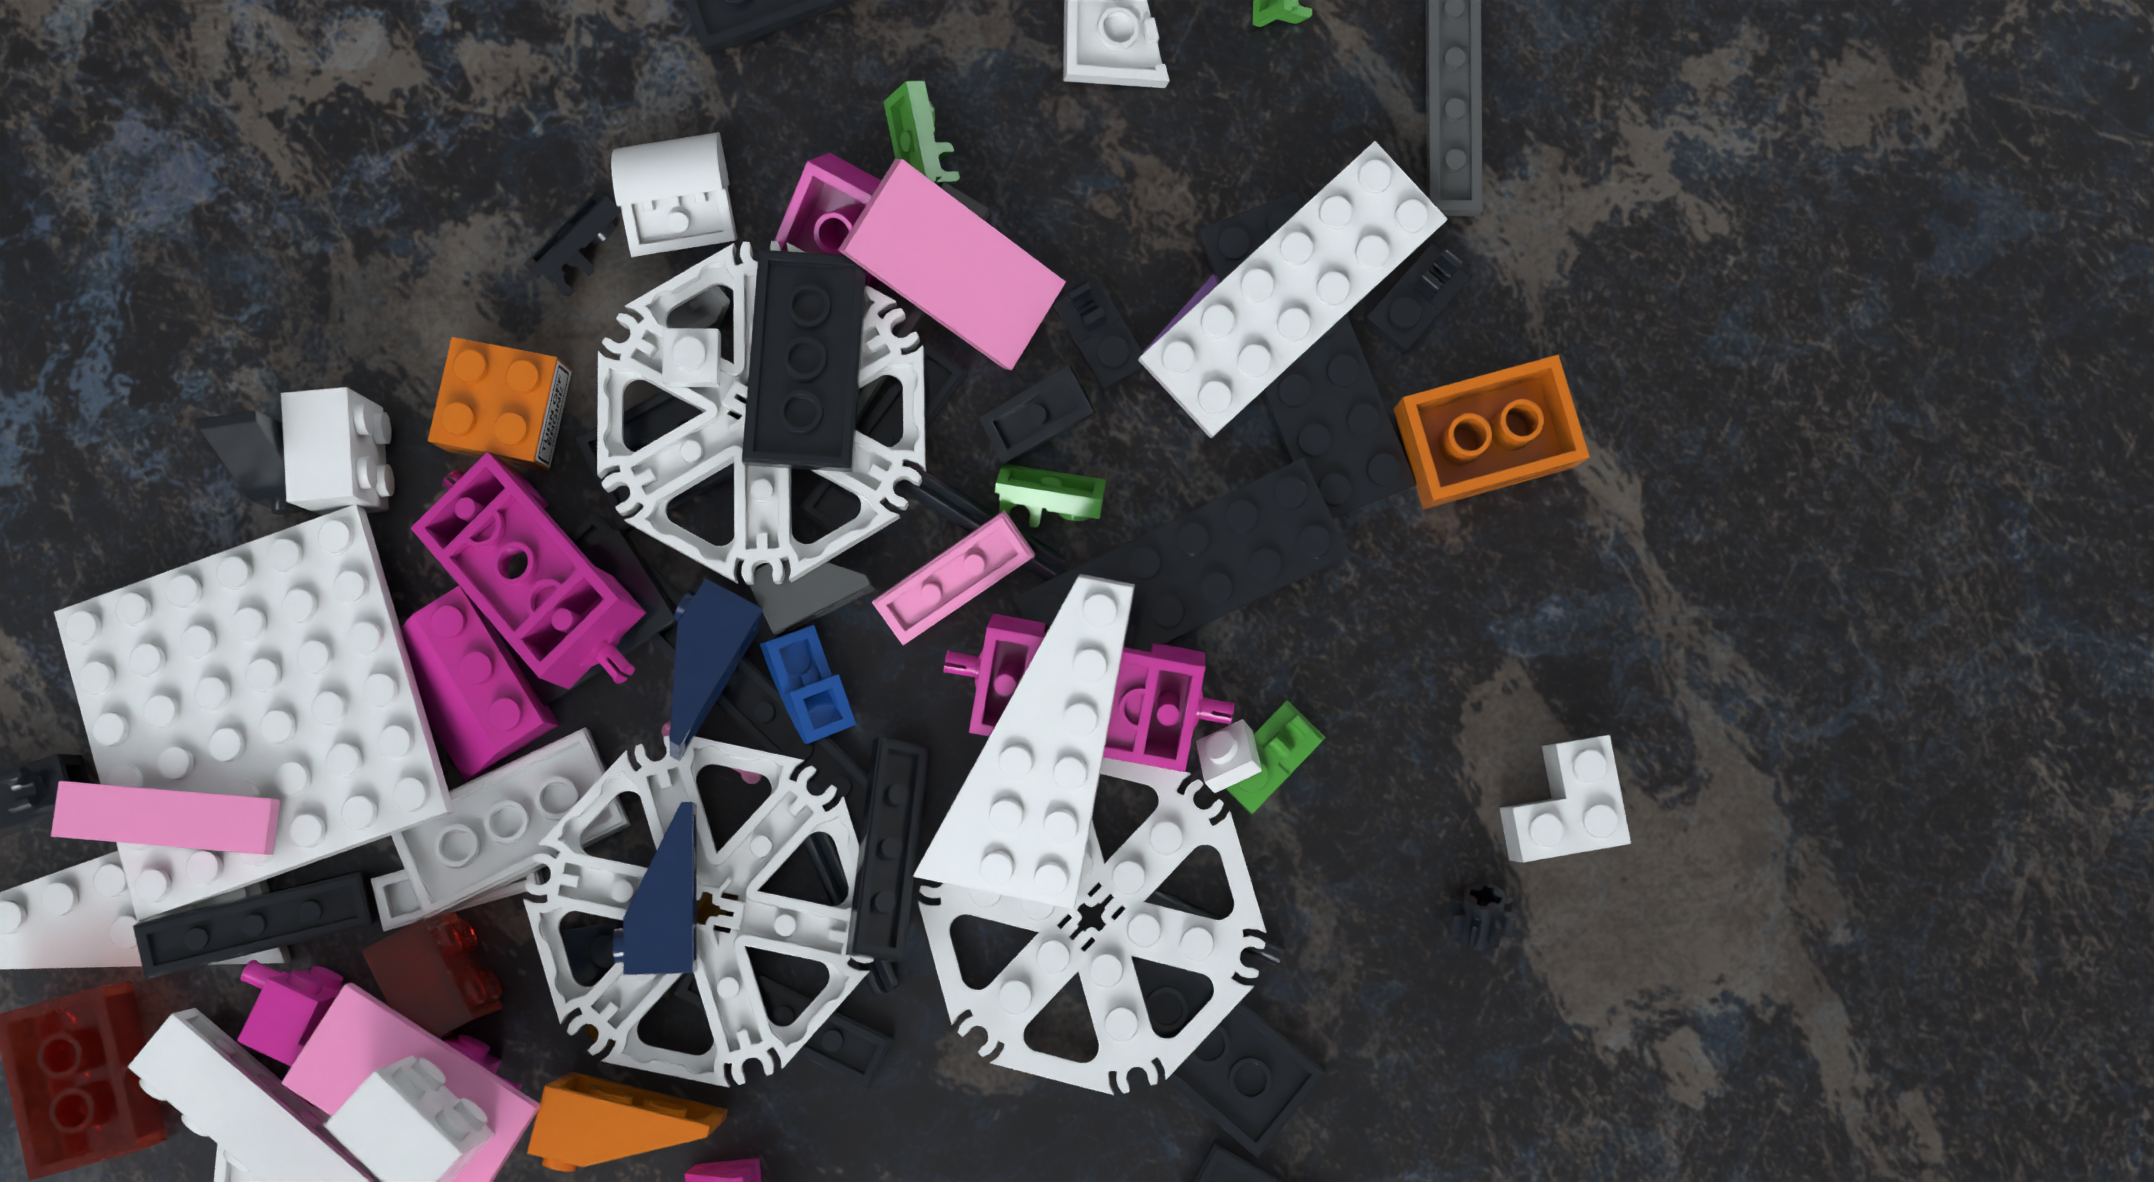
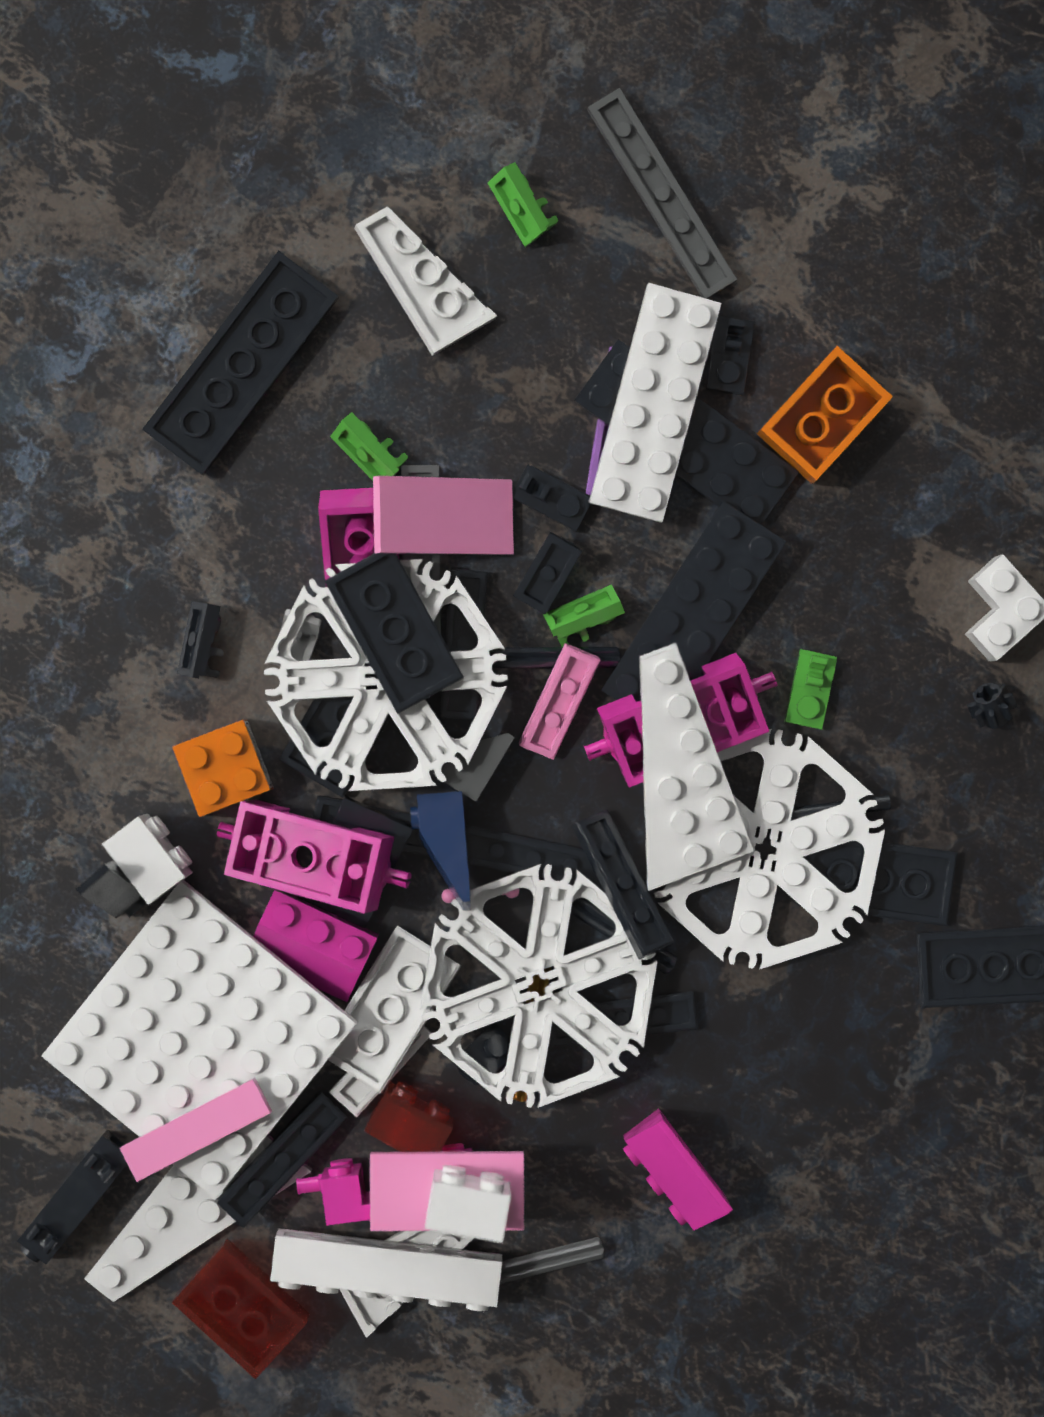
camera: 30 degrees left, 5 degrees up
orange slope [527,1071,728,1172] -> none
white brick [611,132,738,257] -> none
dark blue slope [613,802,697,975] -> none
white plate [662,328,721,387] -> none
blue slope [759,625,856,744] -> none
white plate [1196,719,1262,793] -> none

